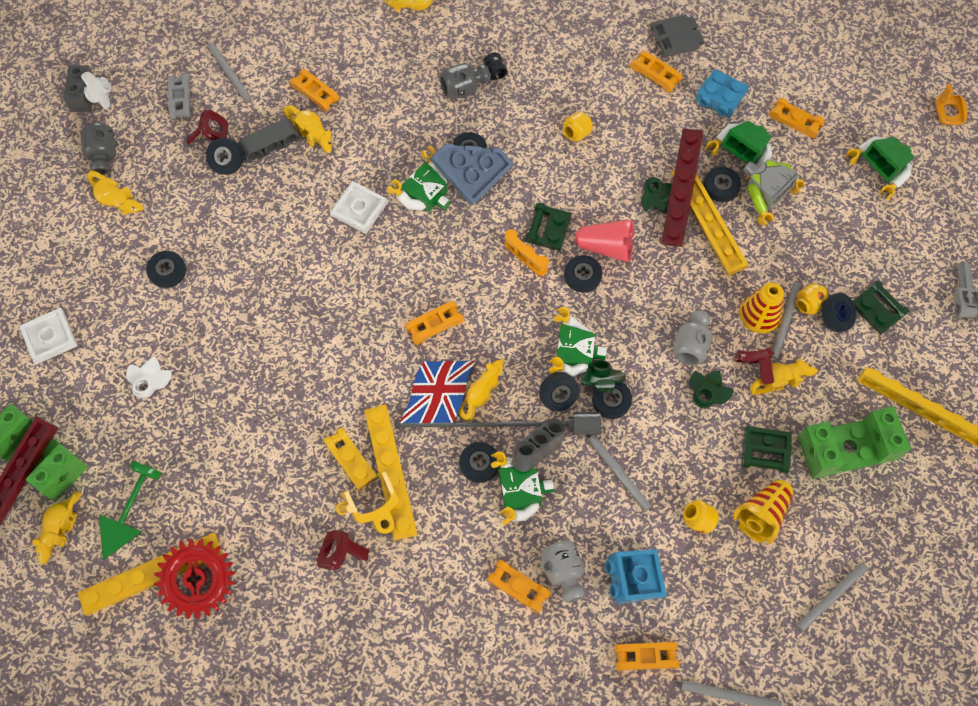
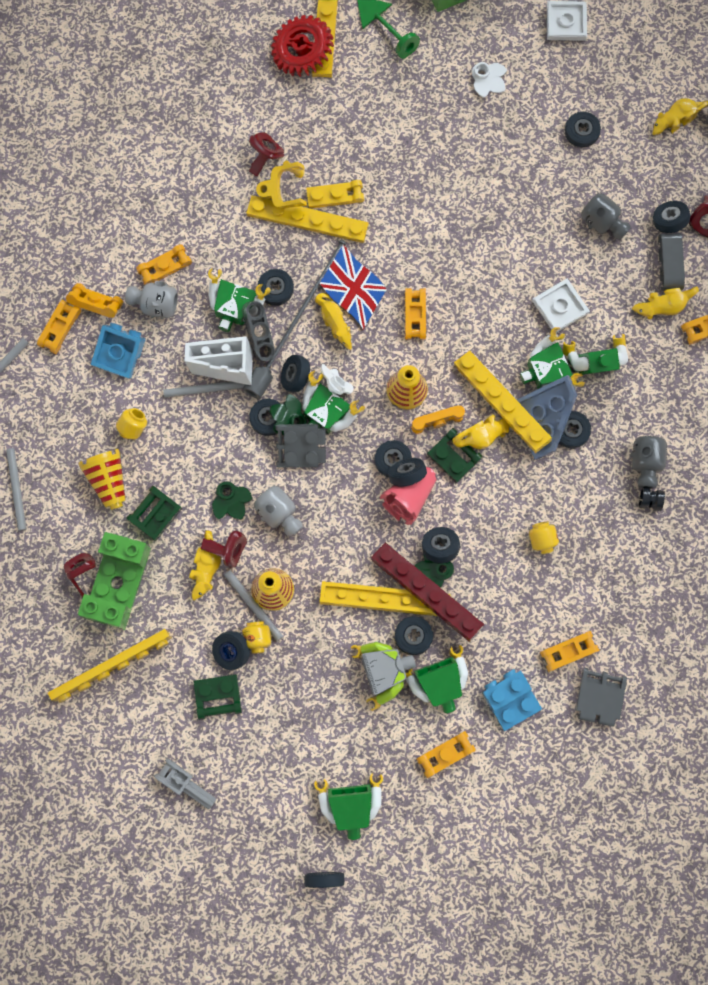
camera: 120 degrees right, 10 degrees up
light orange piece [935,84,968,125] -> none
none -> dark red piece [64,553,96,598]
none -> light orange plate [66,283,124,318]
none -> white wedge [184,336,253,385]
none -> dark grey plate [276,424,326,467]
none -> black bush [304,872,345,888]
none -> white plate [321,364,353,395]
none -> yellow cone [386,365,428,410]
none -> black bush [388,458,427,487]
none -> black bush [422,527,460,564]
none -> yellow animal [452,415,510,449]
none -> yellow plate [454,350,552,454]
none -> torso [562,334,628,375]
none -> dark grey piece [581,193,631,240]

